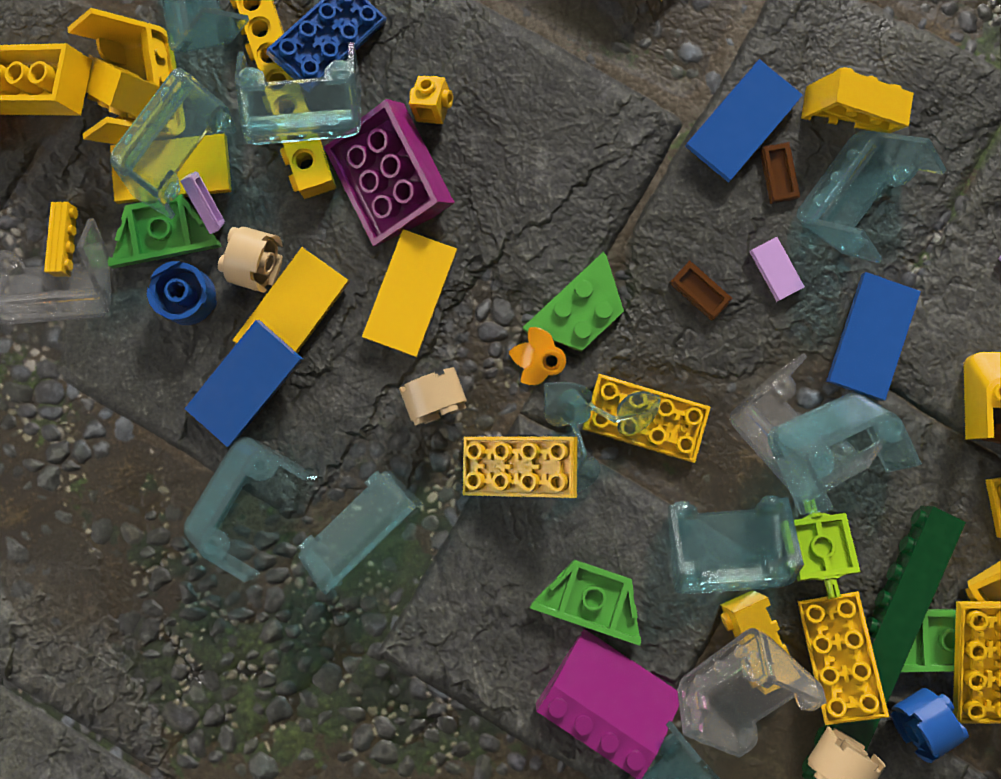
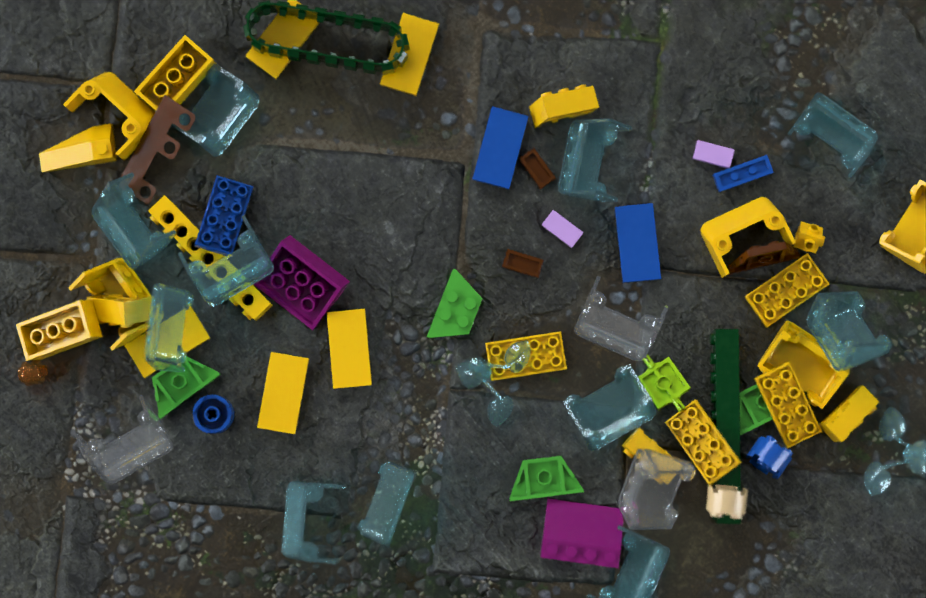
camera: 20 degrees left, 0 degrees up
yellow piece [44,202,78,277] -> none
lavender tile [180,171,225,234] -> none
blue tile [184,320,303,447] -> none
tan brick [218,227,283,293] -> none
tan brick [399,367,467,426] -> none
yellow brick [409,76,453,124] -> none
yellow tile [463,437,577,498] -> none
light orange plate [509,327,566,385] -> none
clear light blue windscreen [768,392,922,515] -> none

